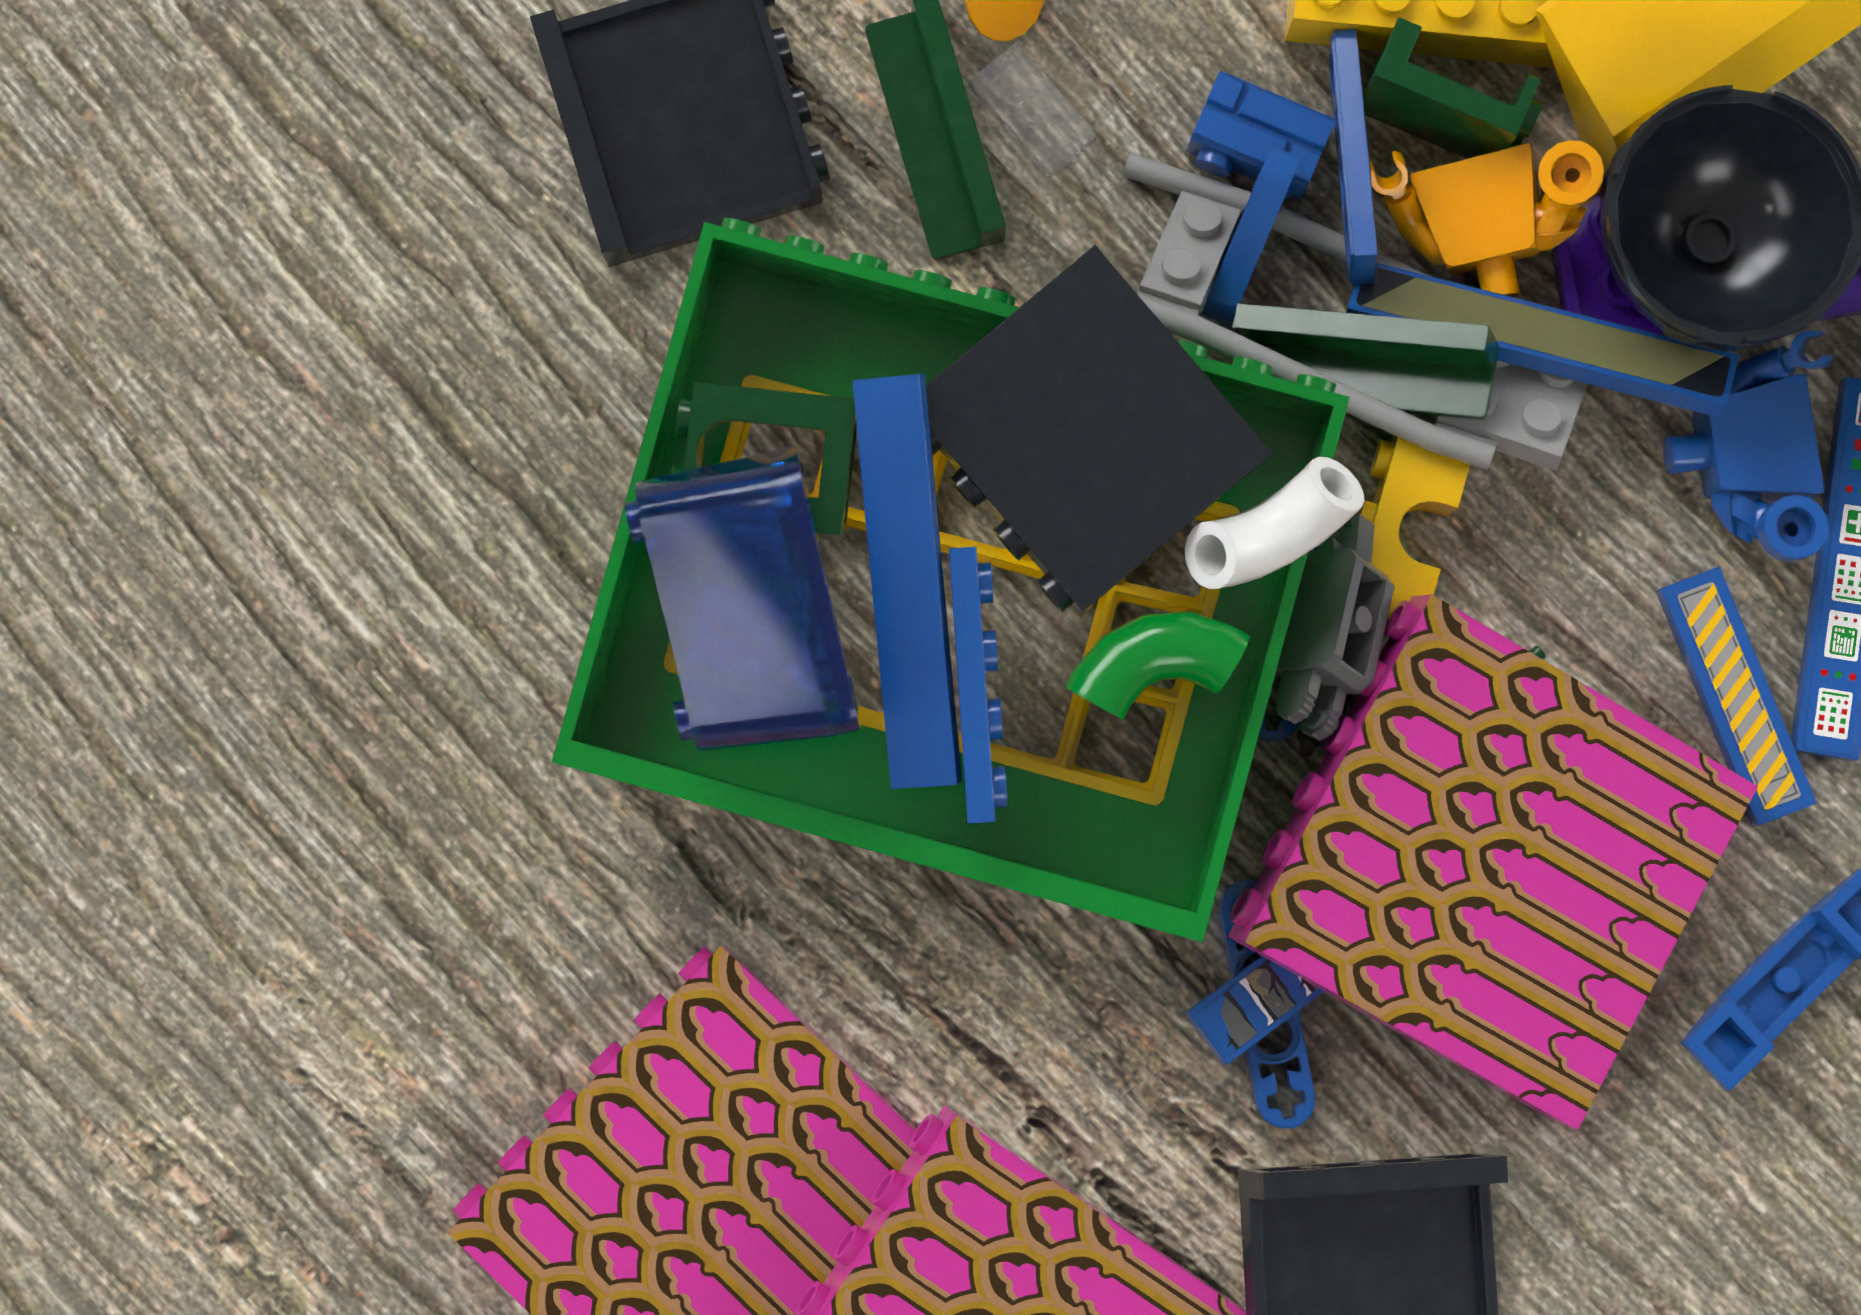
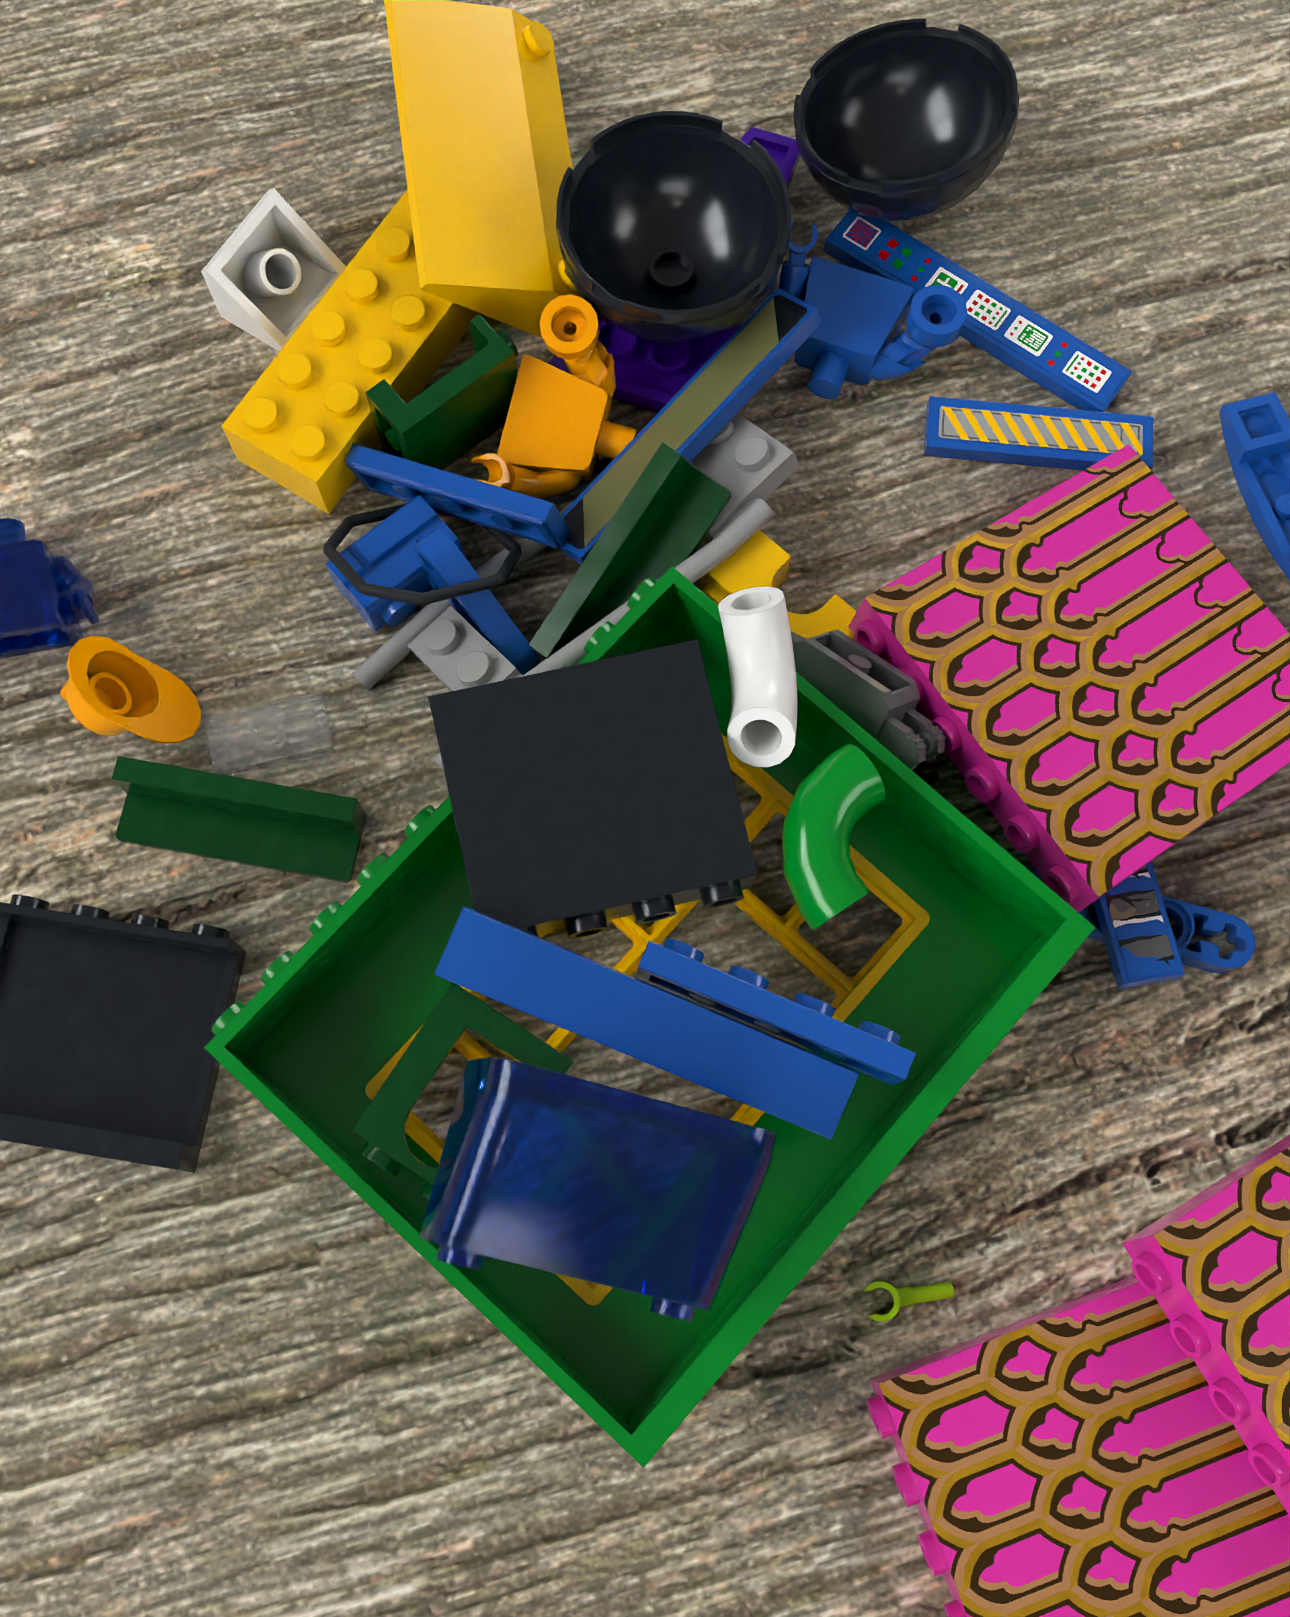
camera: 65 degrees left, 10 degrees down
none -> black piece [323,503,522,605]
none -> lime hand [863,1280,954,1322]

